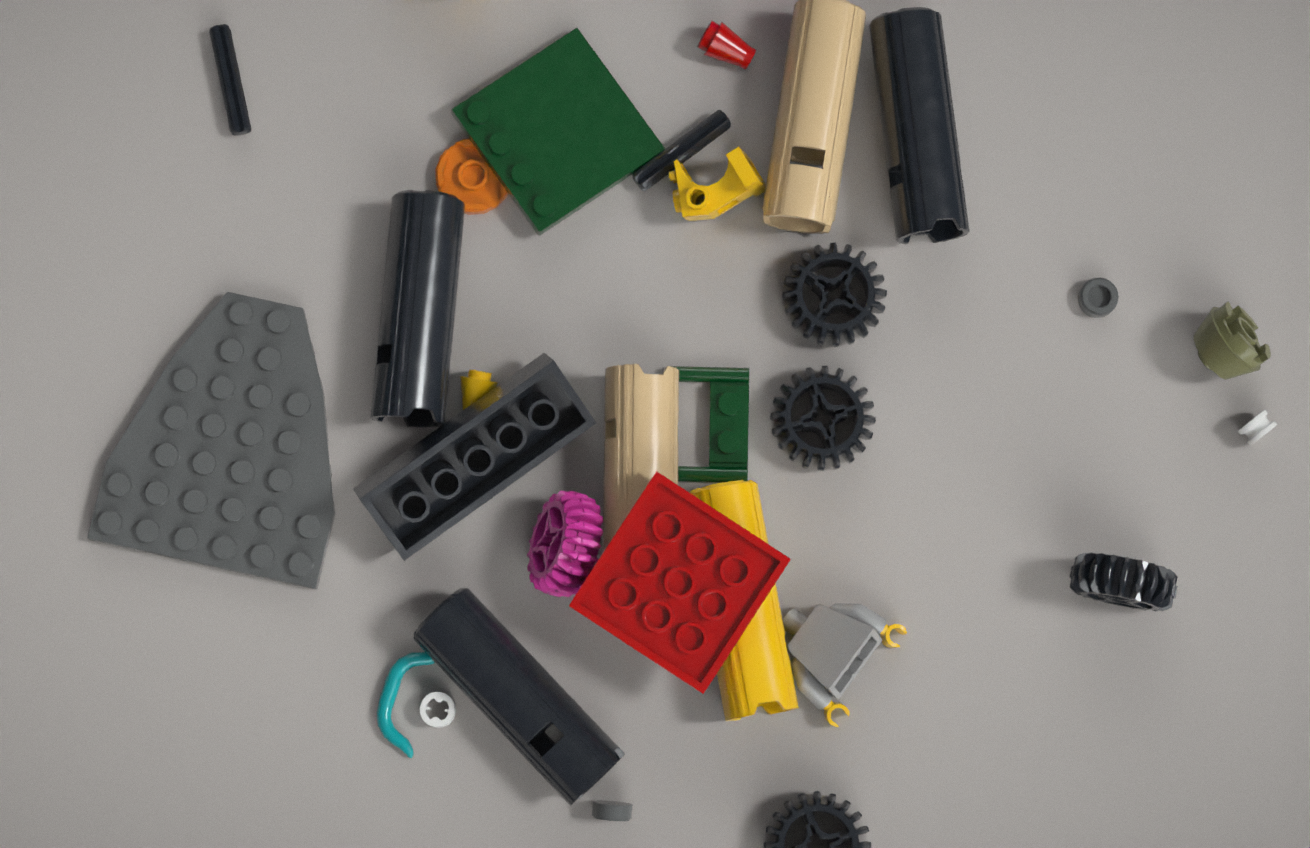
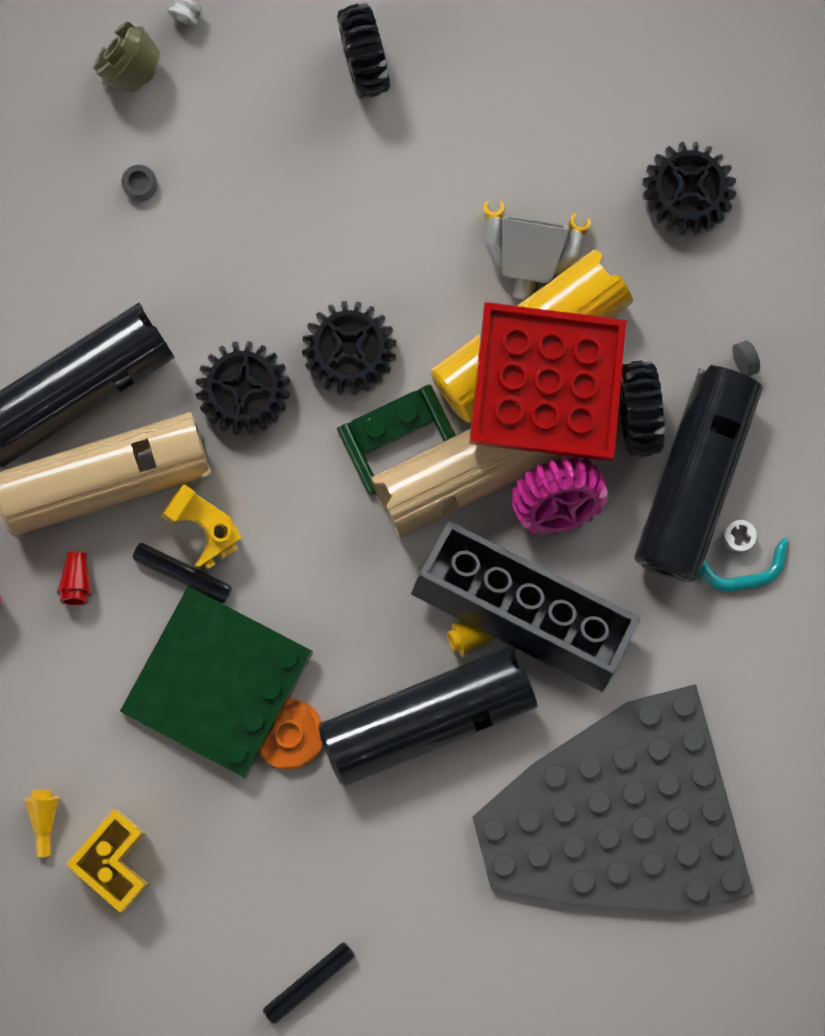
camera: 115 degrees left, 0 degrees up
none -> black gear [619,360,665,457]

